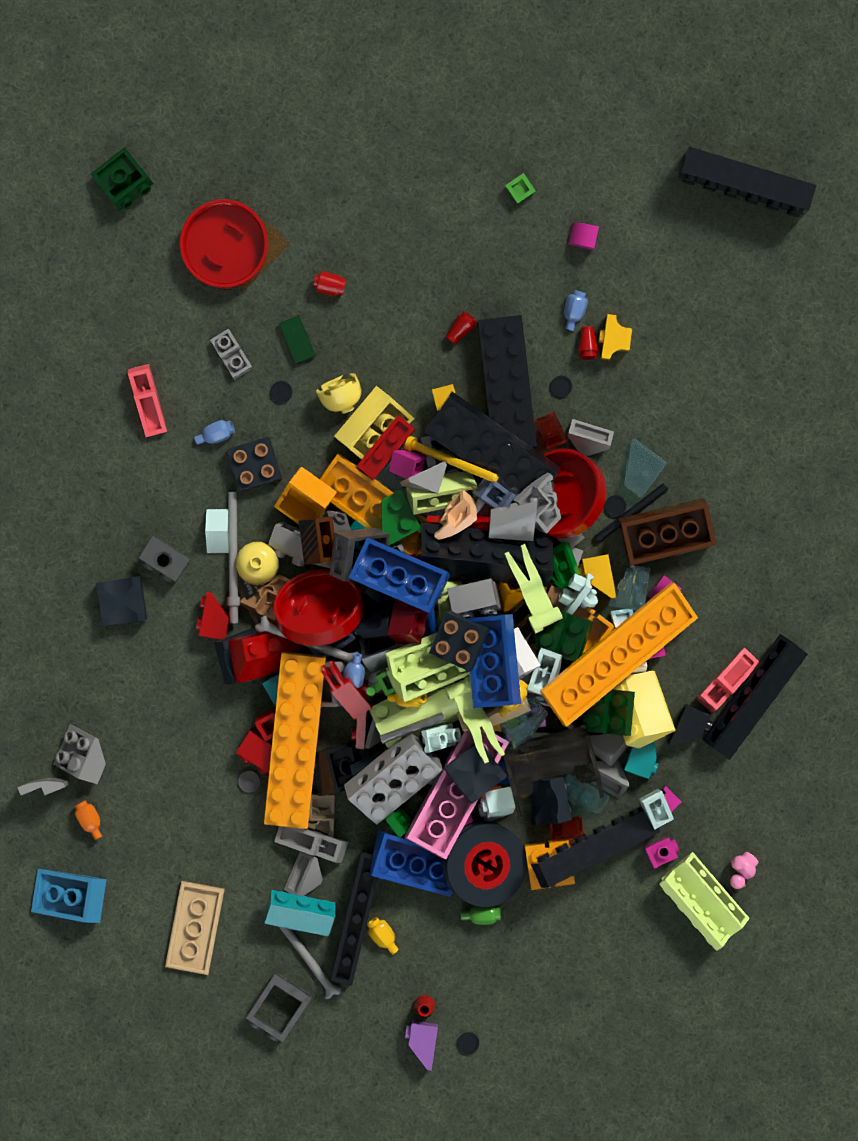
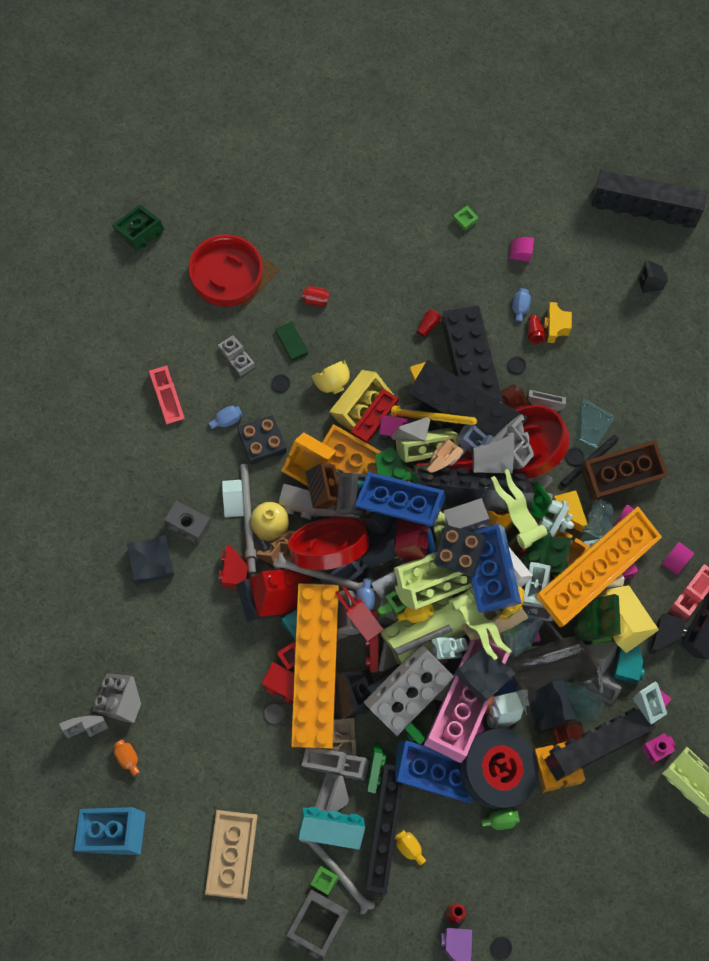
camera: 10 degrees left, 20 degrees down
none -> bright green plate [310,866,340,896]
none -> green wing [367,741,386,793]
none -> black slope [638,260,668,293]
none -> dark pink brick [662,542,695,575]

